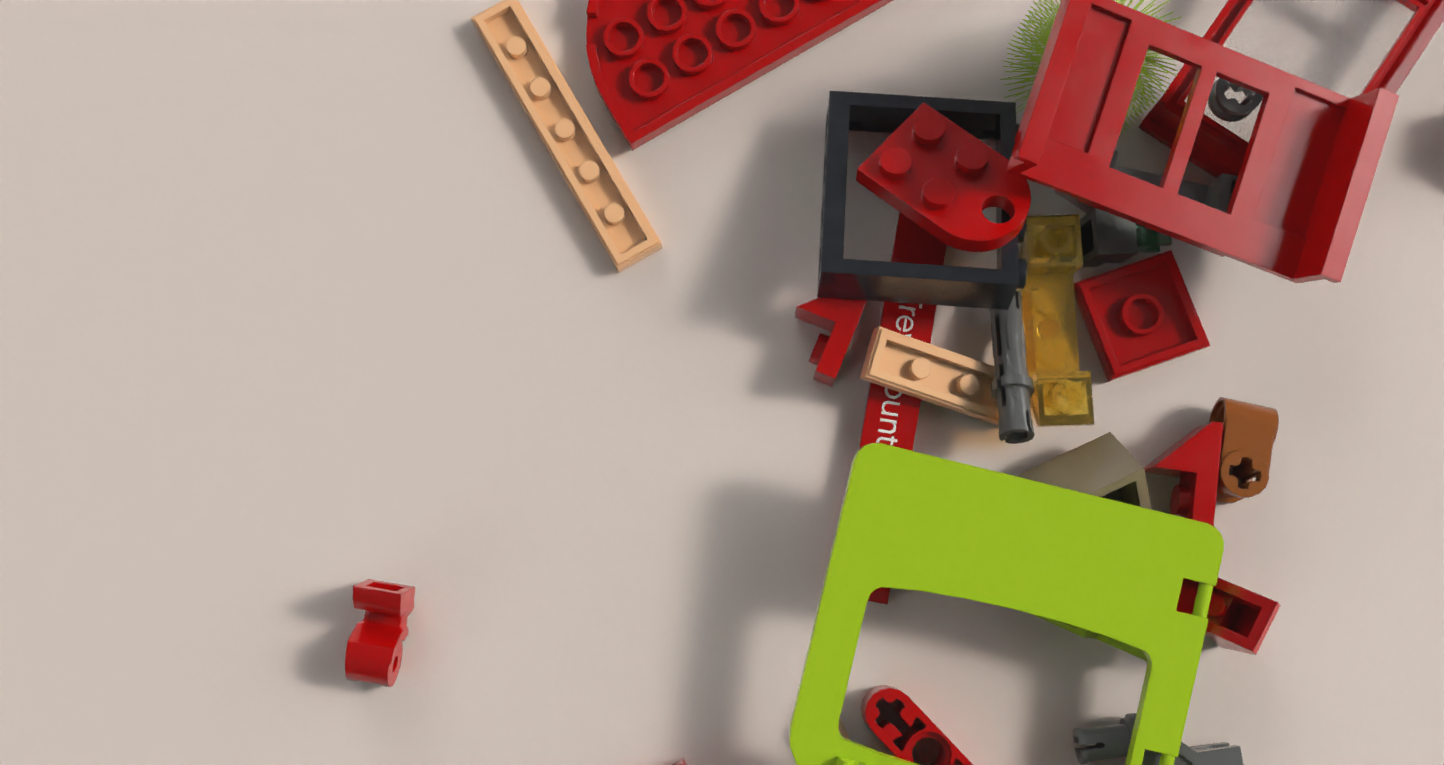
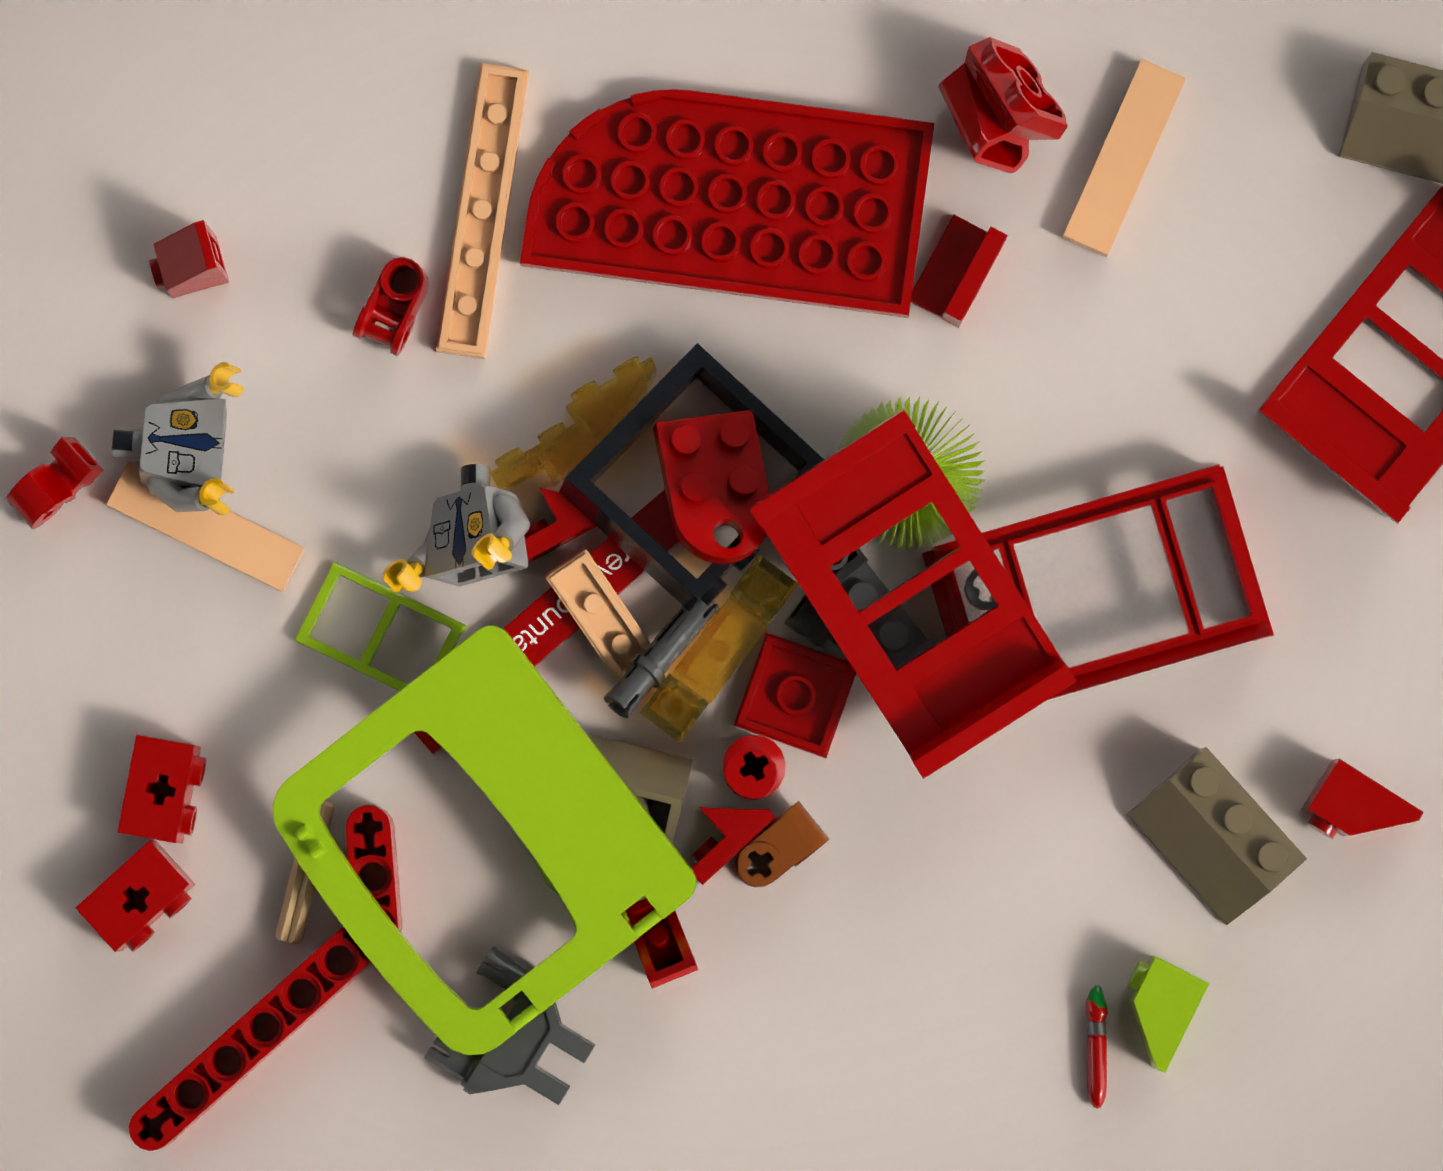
camera: 35 degrees right, 5 degrees up
none -> light nougat tile [106,461,305,593]
none -> light grey torso [112,362,243,516]
none -> red slope [149,220,229,298]
none -> lime window [295,562,466,691]
none -> red piece [352,257,429,356]
none -> light grey torso [382,464,530,592]
none -> clear yellow slope [489,356,657,491]
none -> red piece [722,735,786,800]

